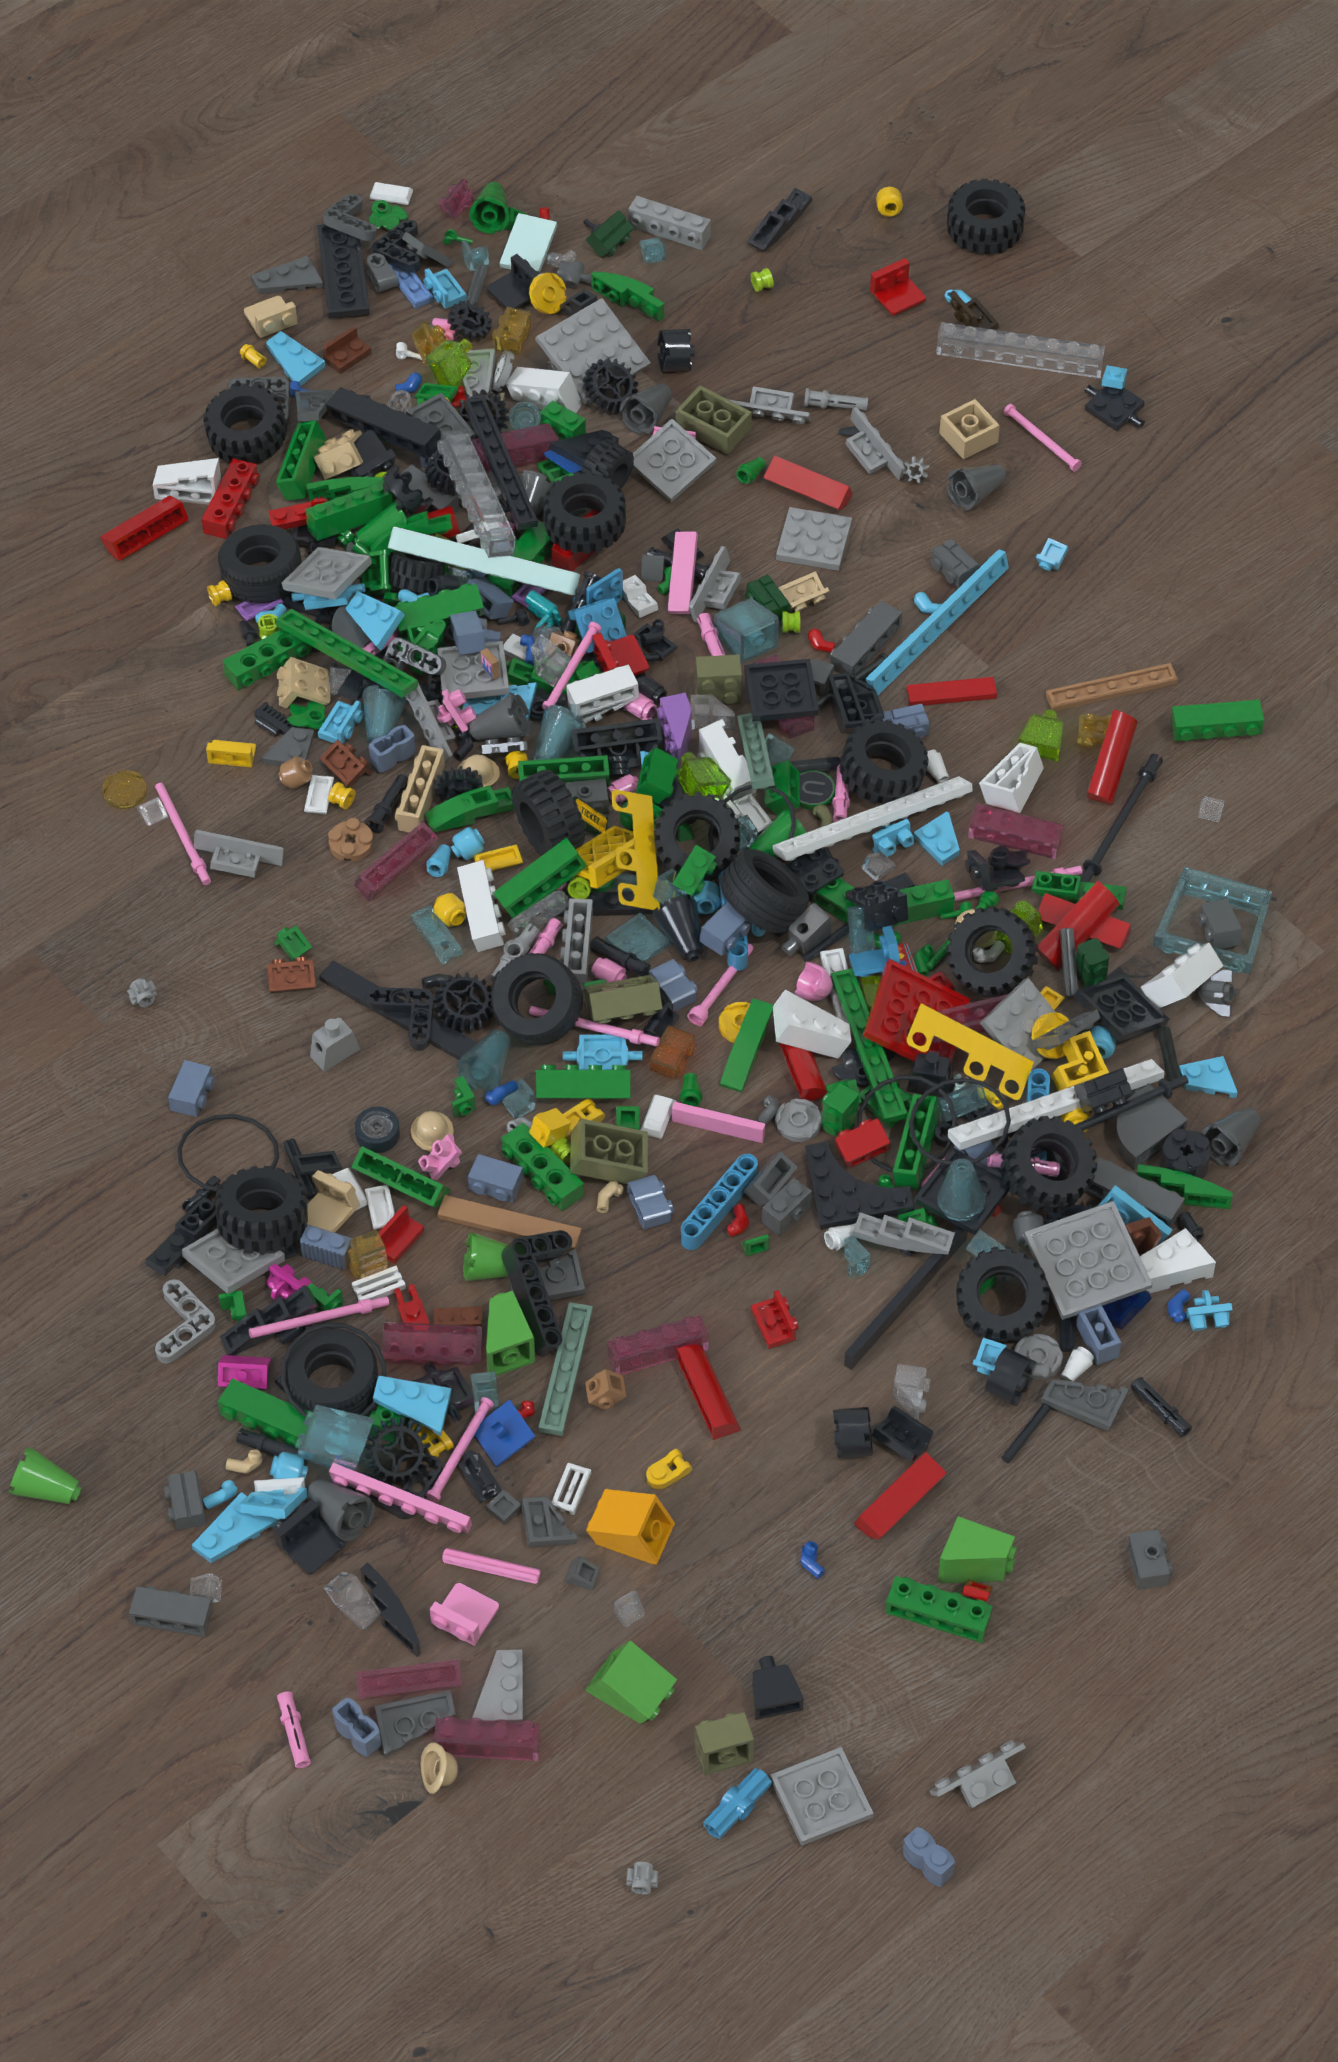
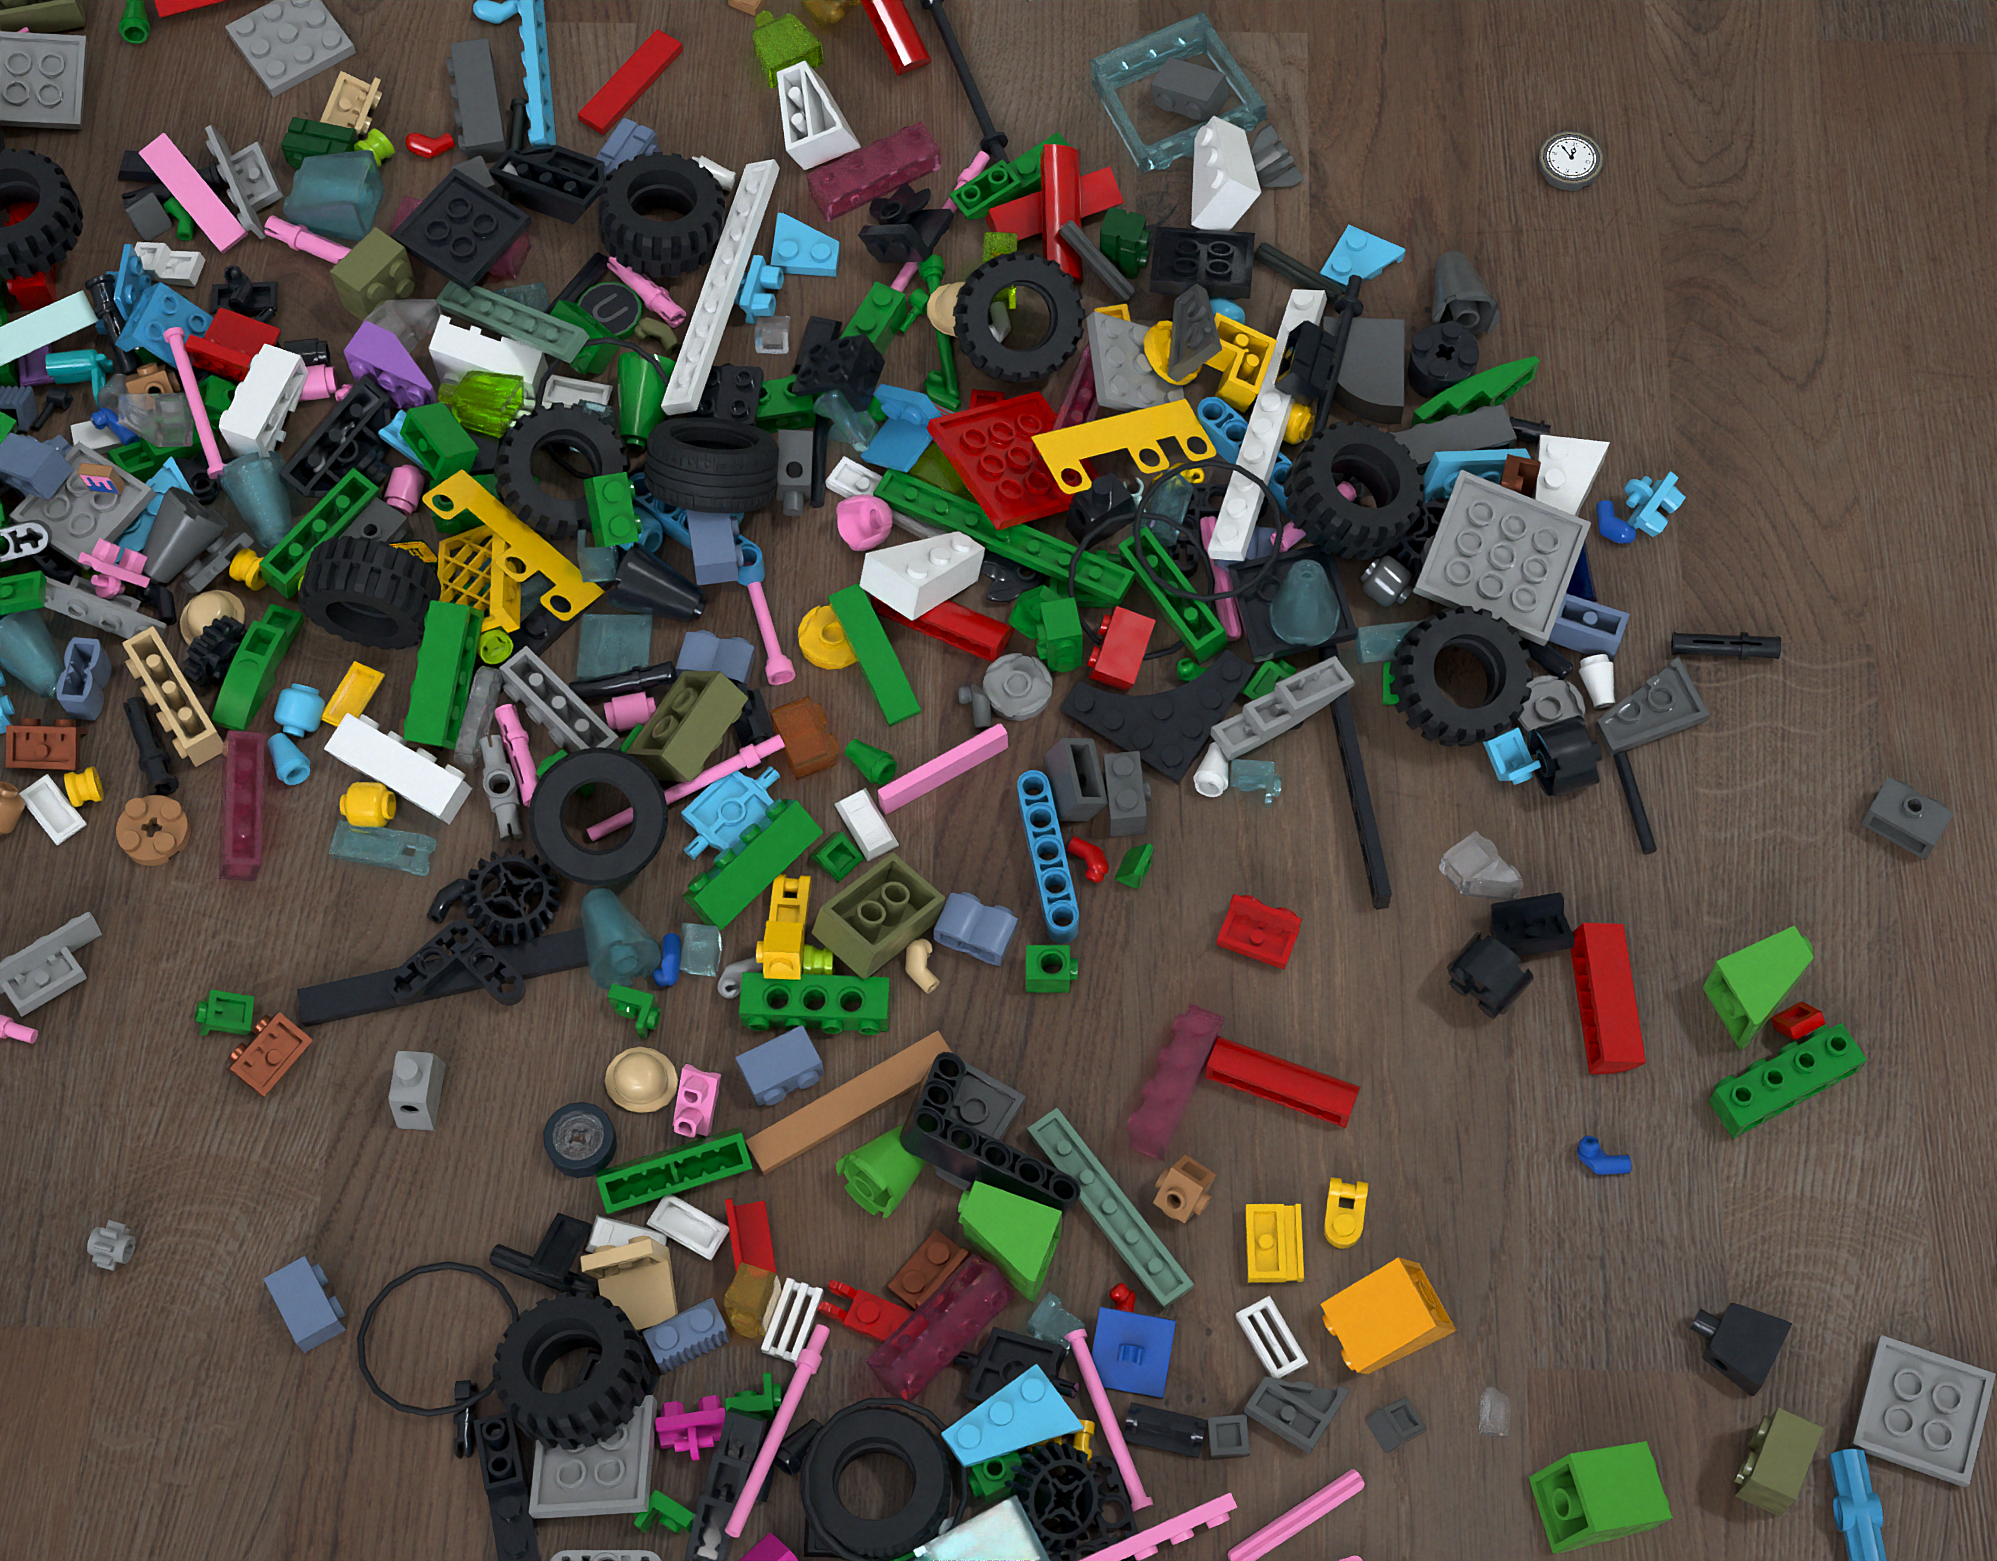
camera: 45 degrees left, 10 degrees up
none -> green brick [1026,945,1078,993]
none -> yellow plate [1245,1204,1304,1283]

